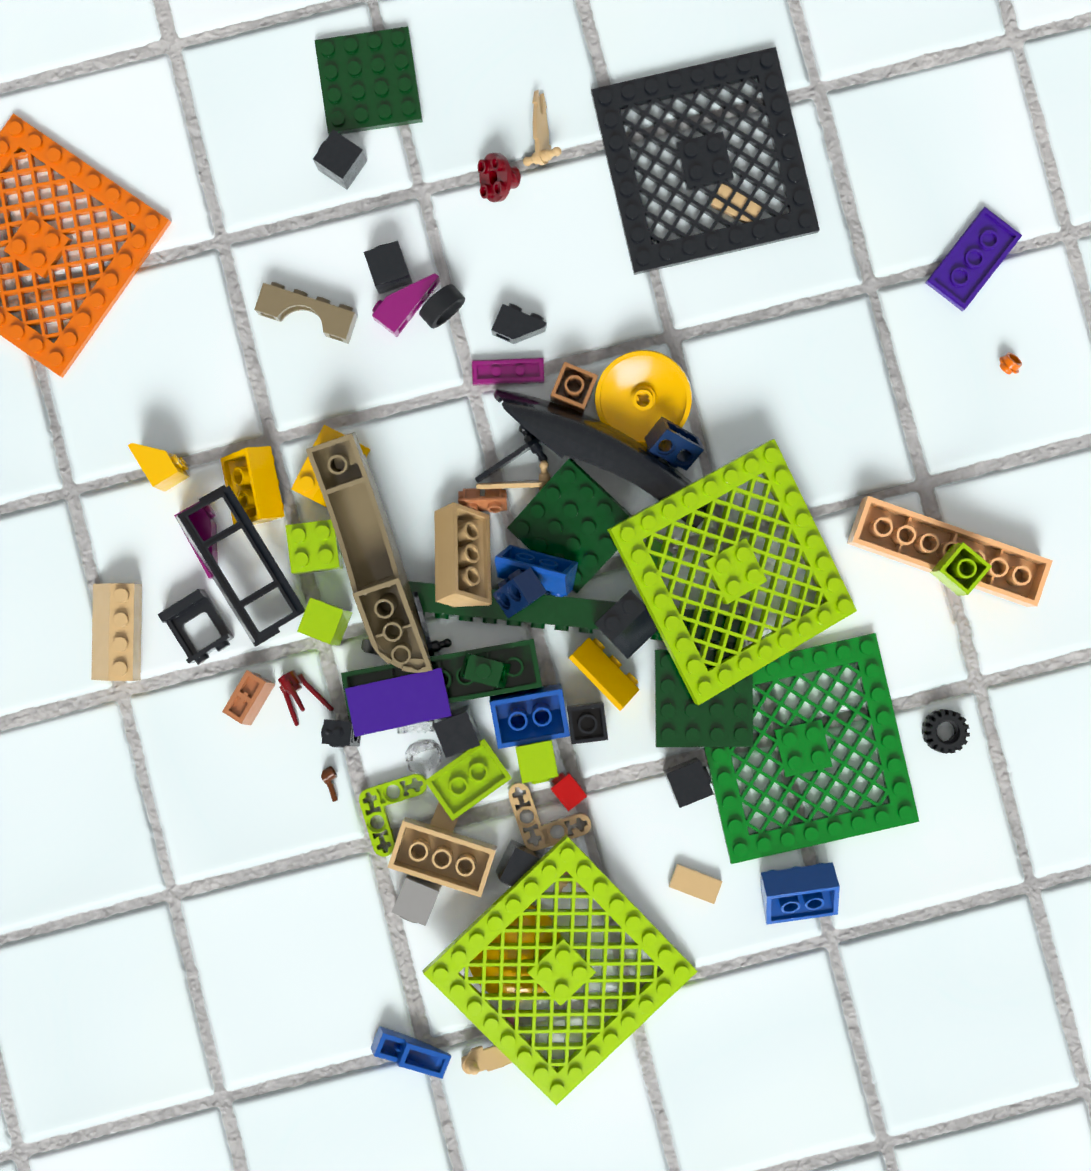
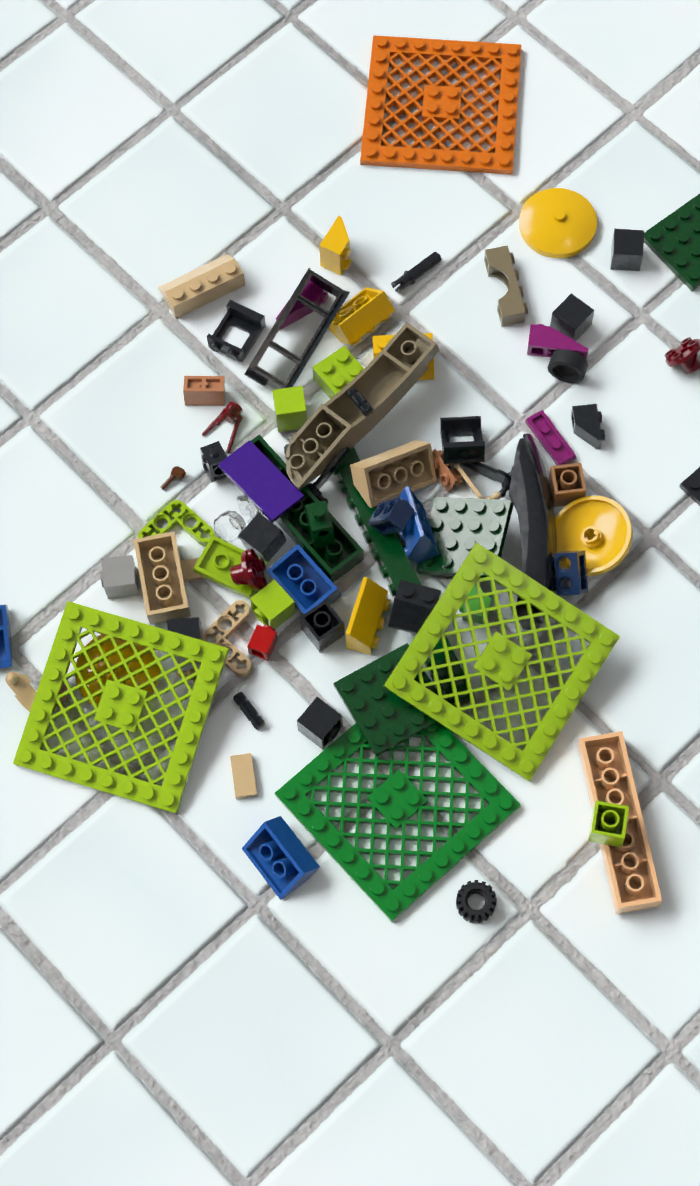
camera: 65 degrees right, 20 degrees down
none -> dark red plate [230,549,267,591]
none -> black axle [233,692,265,730]
none -> black axle [347,386,374,416]
none -> black axle [391,252,442,293]
none -> black window [440,416,485,464]
none -> yellow dish [519,188,597,258]

